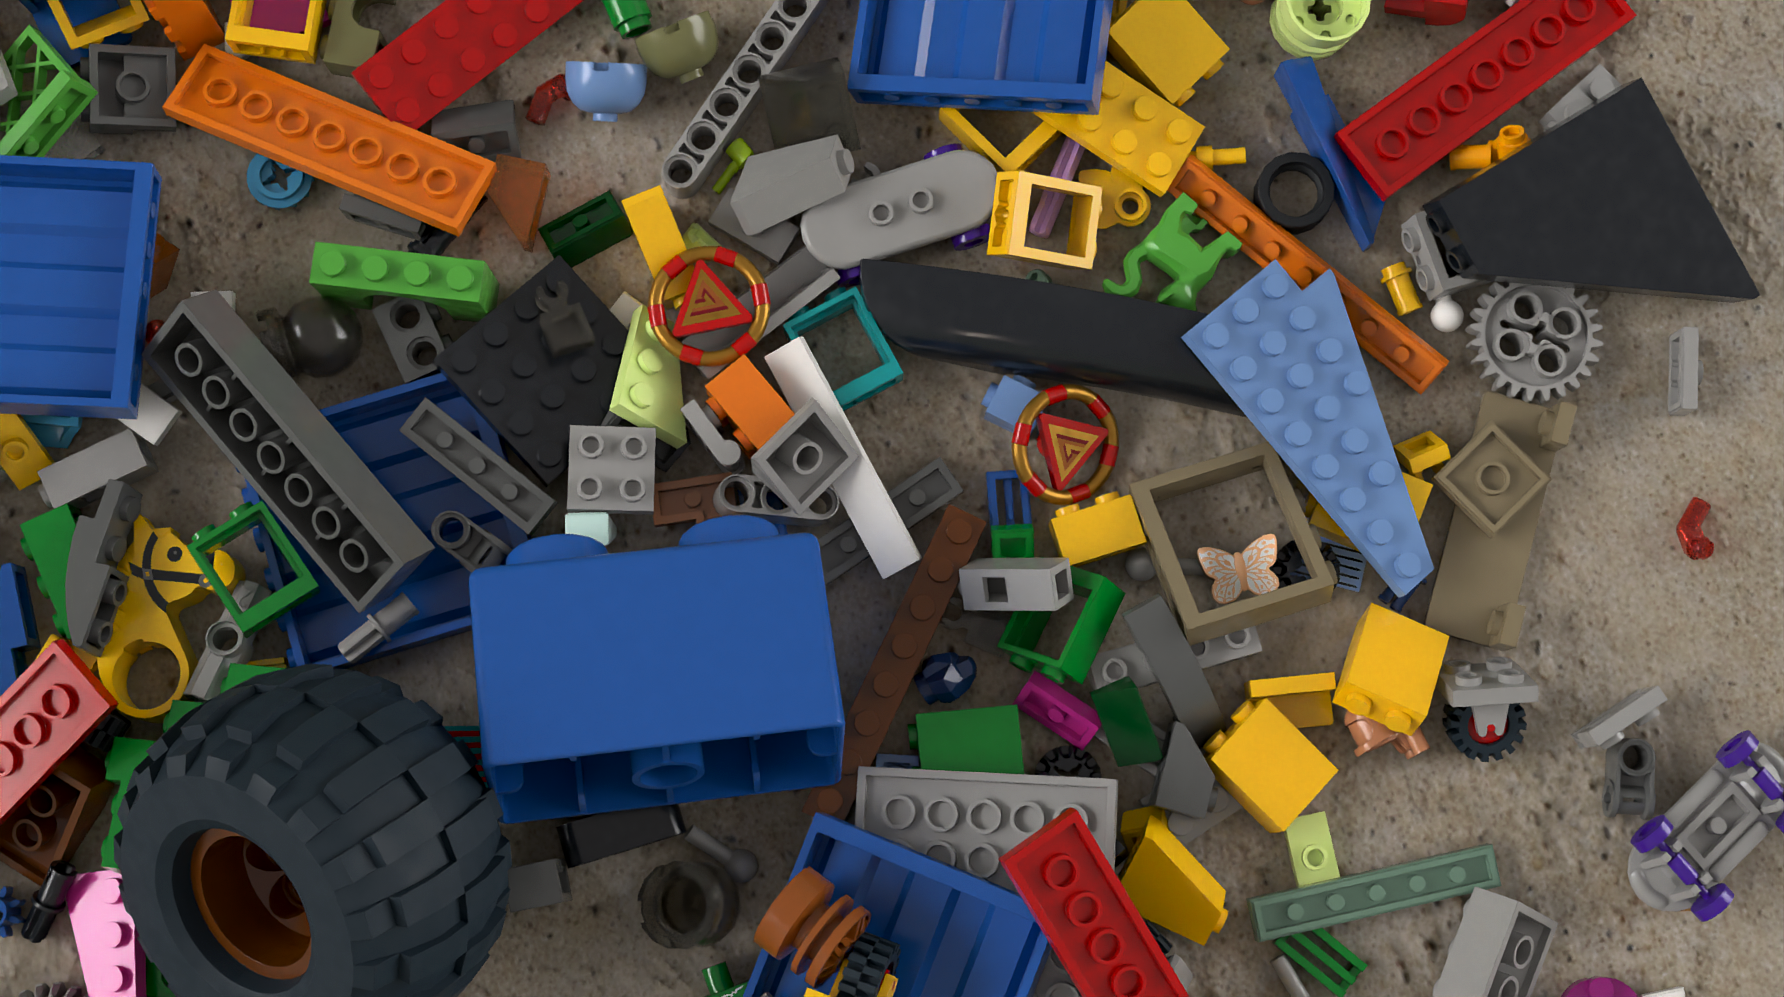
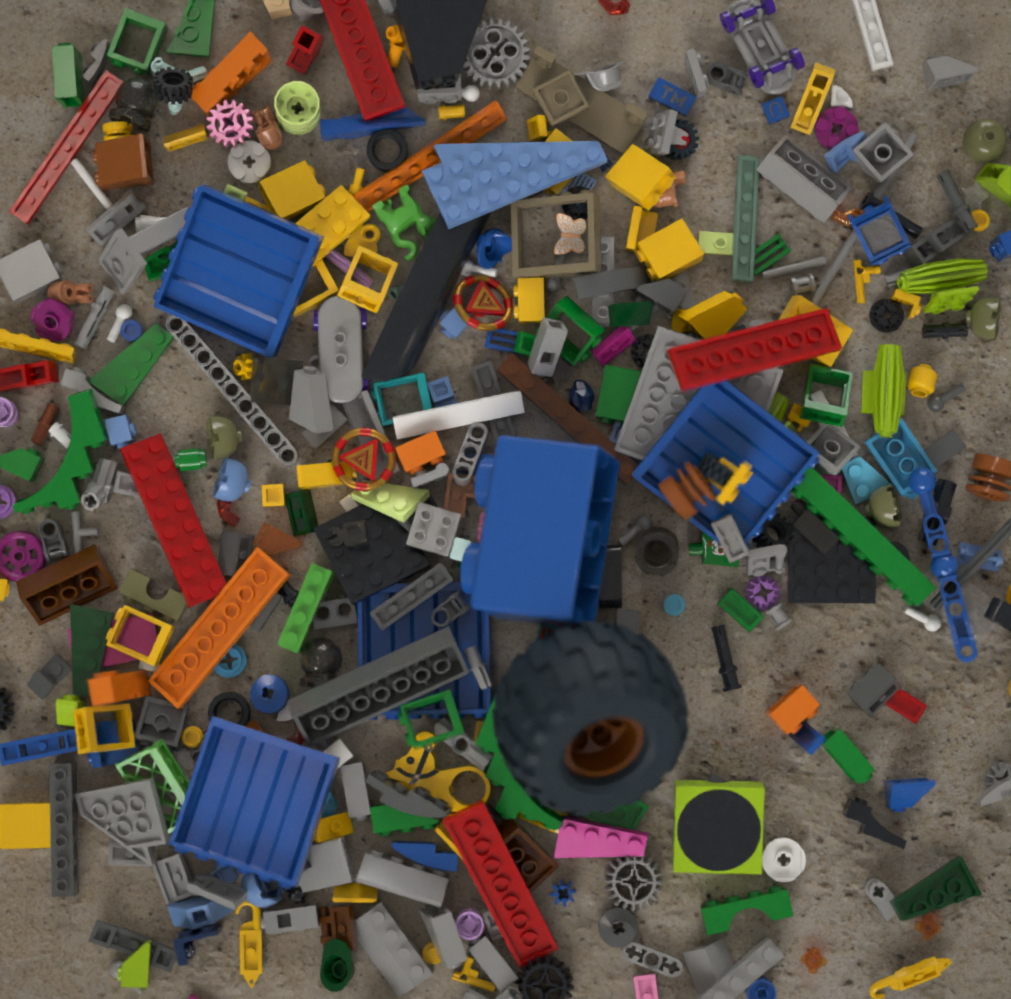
camera: 65 degrees left, 5 degrees up
black axle [21,860,78,943] -> none
yellowish green tile [682,222,722,263] -> none
lime hand [712,138,754,195] -> none
light grey slope [751,398,859,516] -> none
none -> yellow plate [182,726,204,748]
none -> black tyre [208,692,251,726]
none -> yellow gear [233,353,260,380]
none -> blue piece [250,674,290,714]
none -> yellow plate [262,484,285,507]
none -> medium blue slope [427,376,457,408]
none -> white bar [461,259,498,277]
none -> blue piece [476,228,512,269]
none -> light grey piece [574,61,624,92]
none -> blue tile [648,77,696,117]
none -> medium azure tile [663,594,685,616]
none -> blue tile [761,96,790,125]
none -> yellow slope [790,62,835,135]

